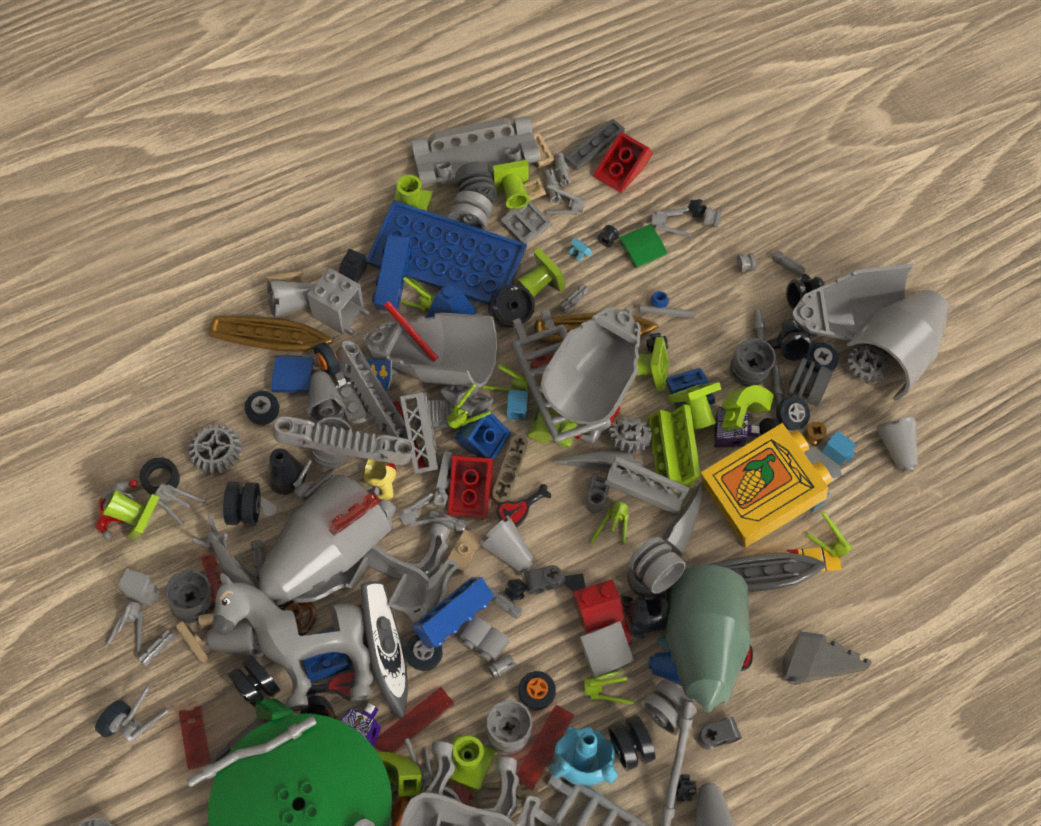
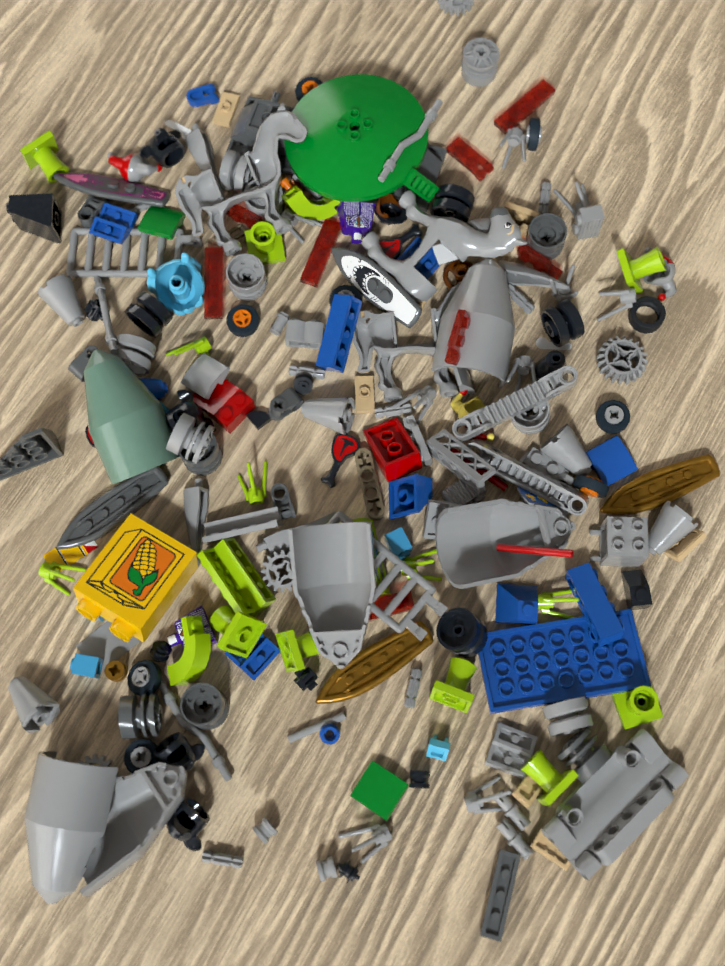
camera: 155 degrees right, 10 degrees up
lime plant [447,384,491,429] -> none
red slope [593,131,653,193] -> none
none -> clear red plate [494,79,555,135]

